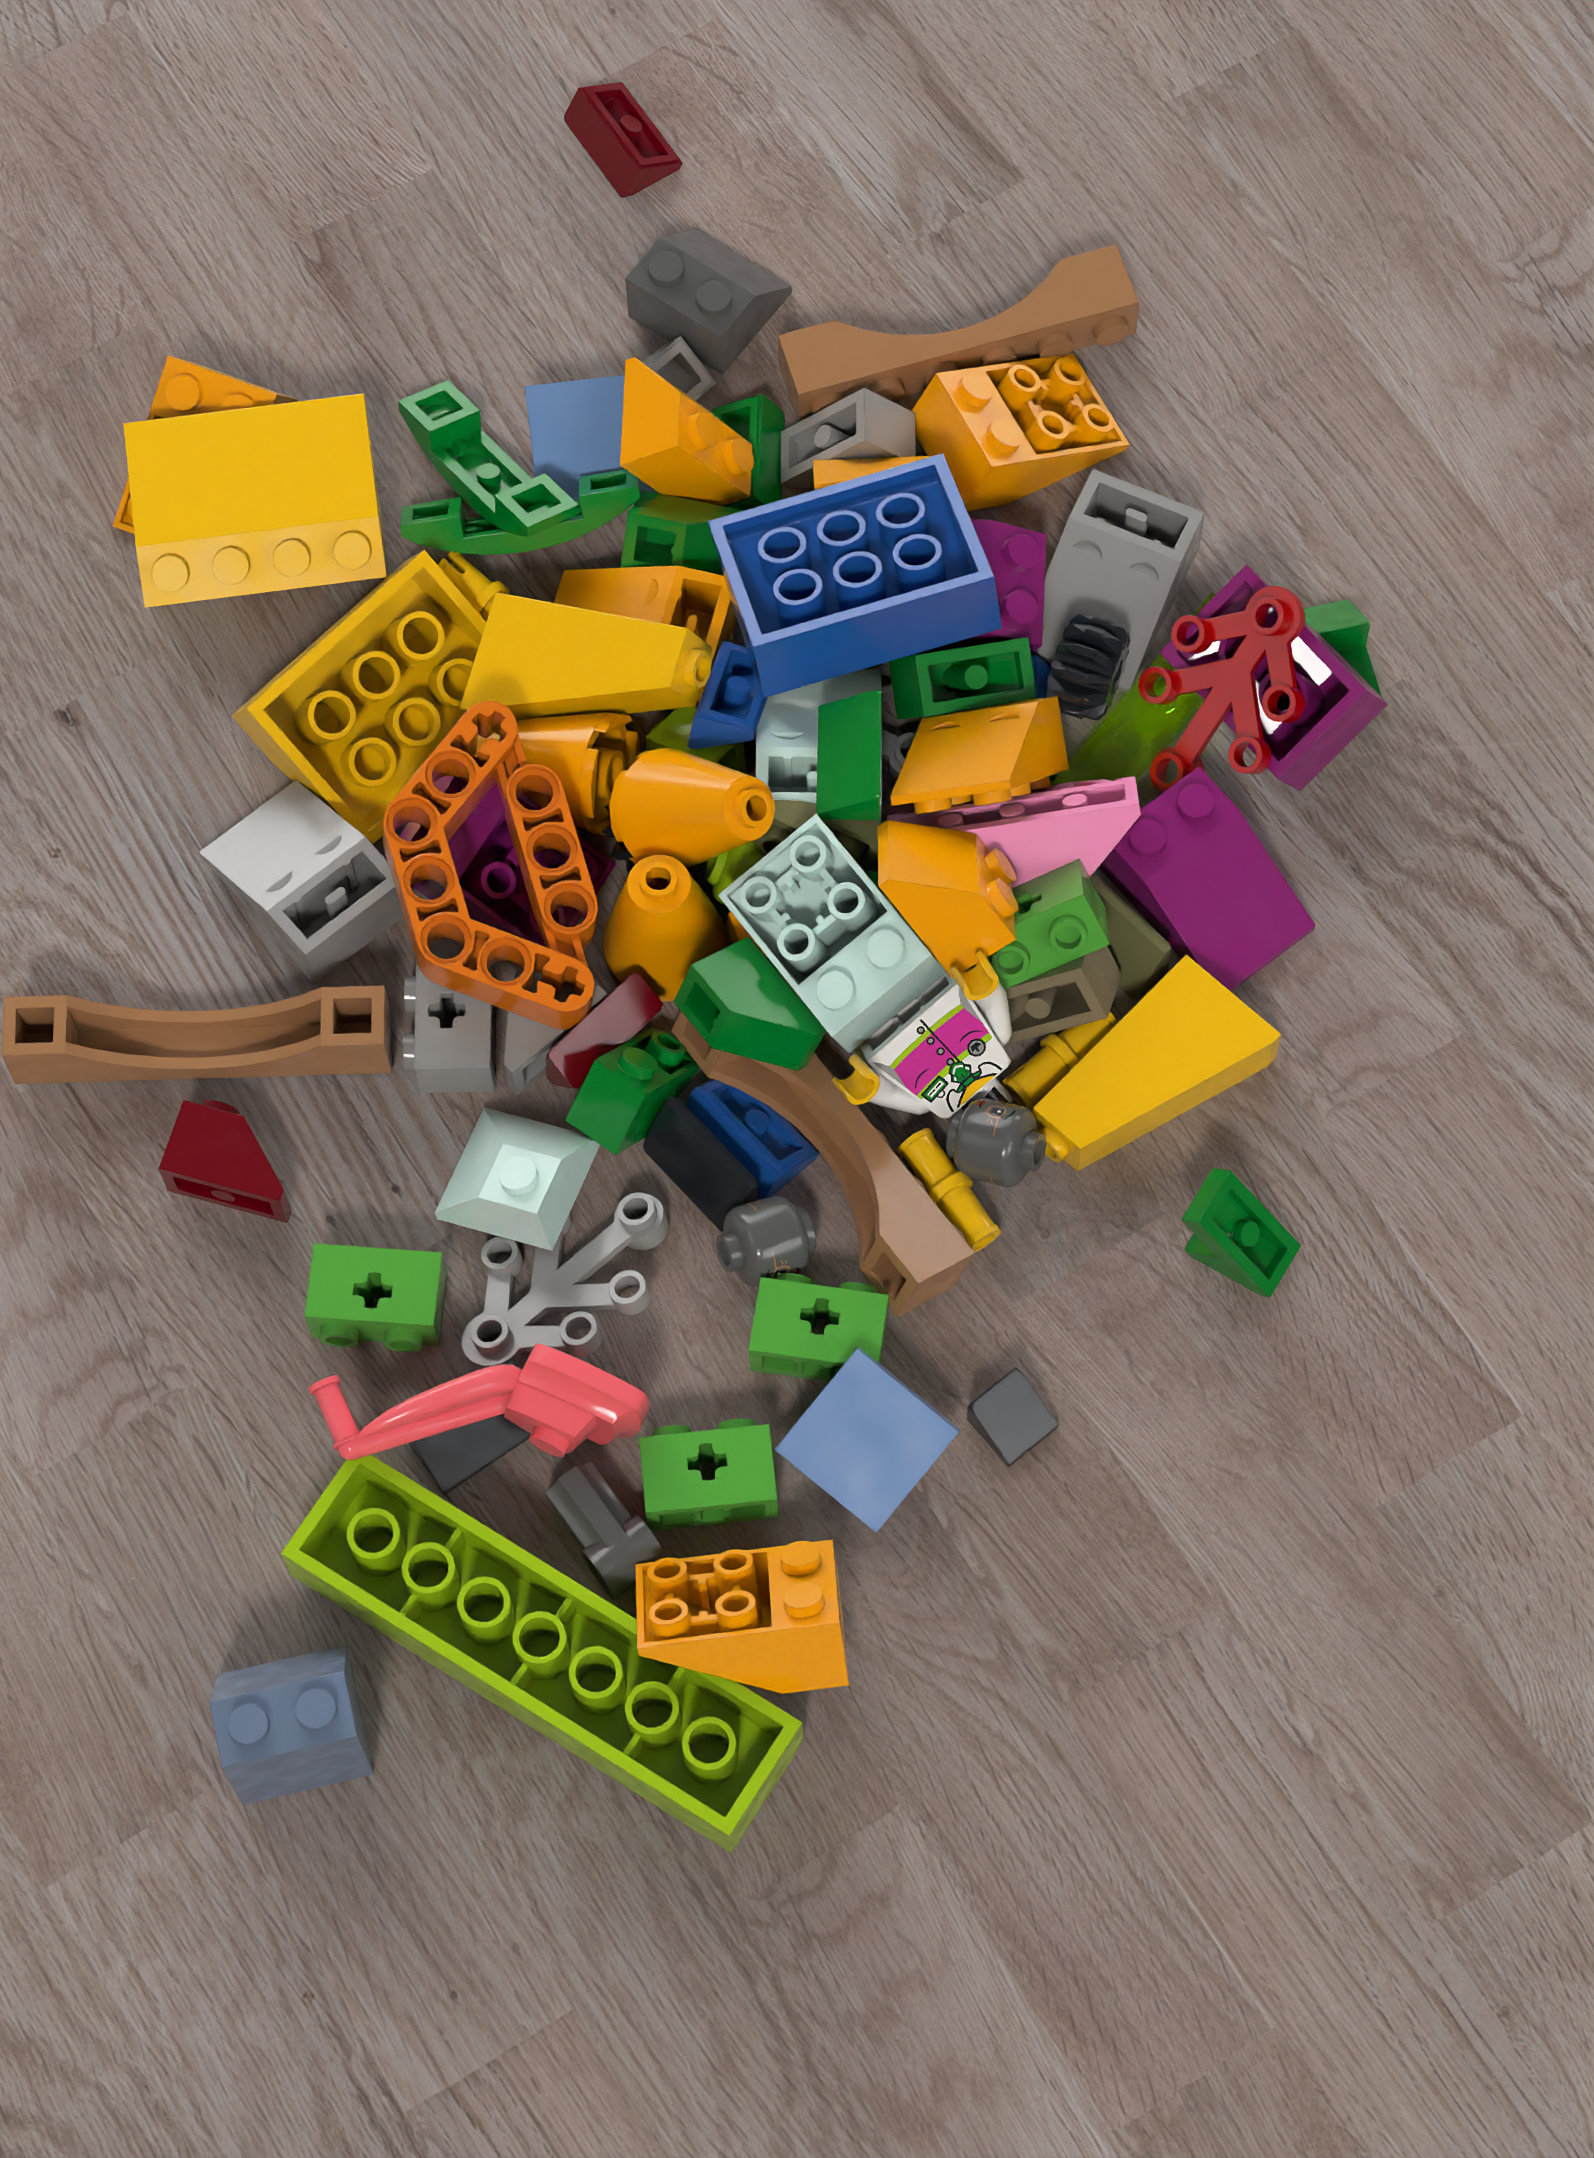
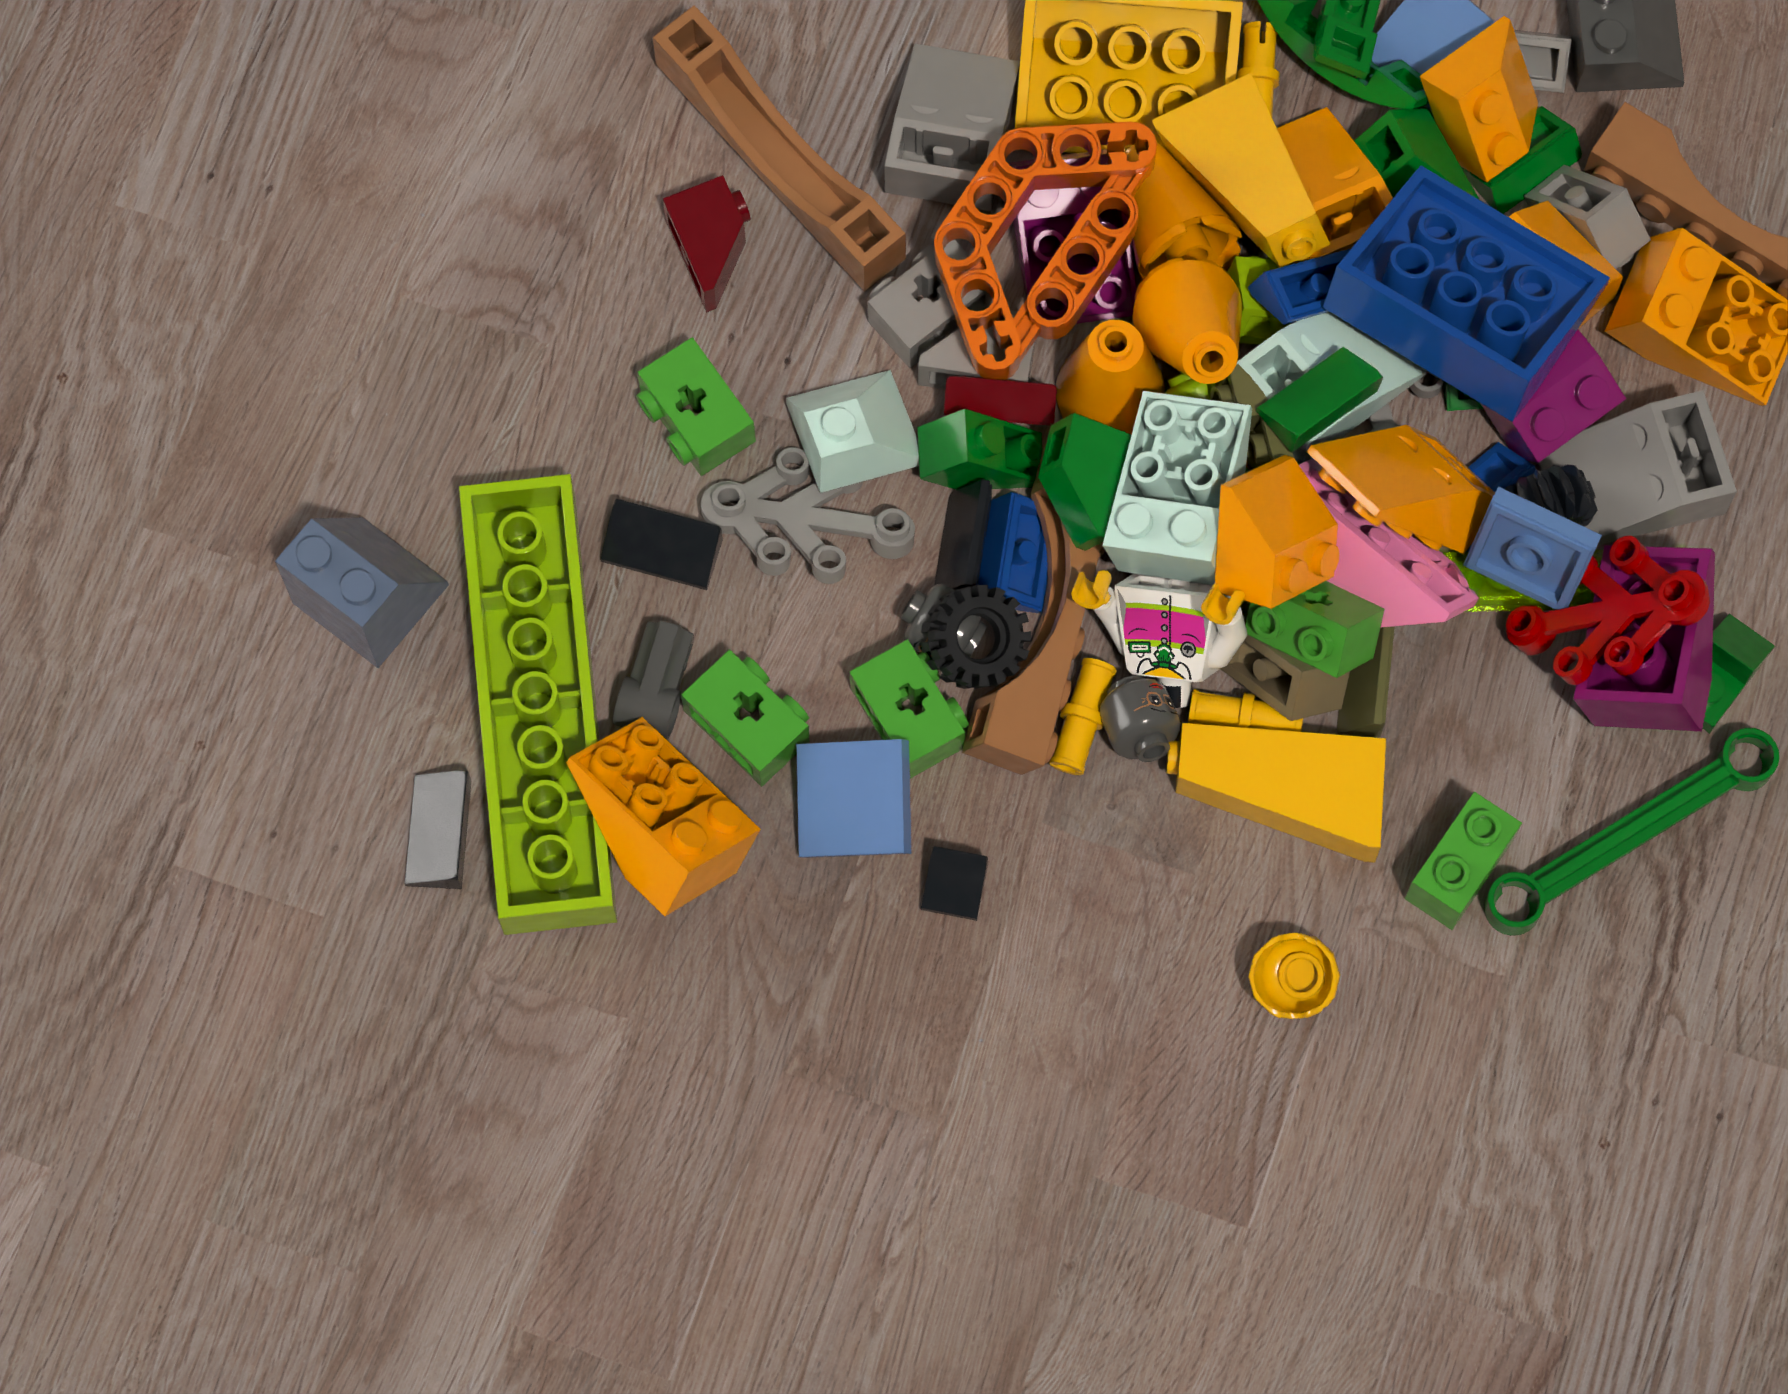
camera: 50 degrees right, 5 degrees up
coral piece [308,1343,650,1460] -> none
green slope [889,637,1037,719] -> none
magenta slope [1100,767,1315,992] -> none
green slope [1181,1168,1301,1298] -> none
none -> slope [405,770,472,889]
none -> black tyre [921,585,1031,689]
none -> yellow hair [1248,933,1341,1019]
none -> bright green brick [1405,791,1522,930]
none -> medium blue tile [1464,486,1602,610]
none -> green piece [1484,728,1780,936]

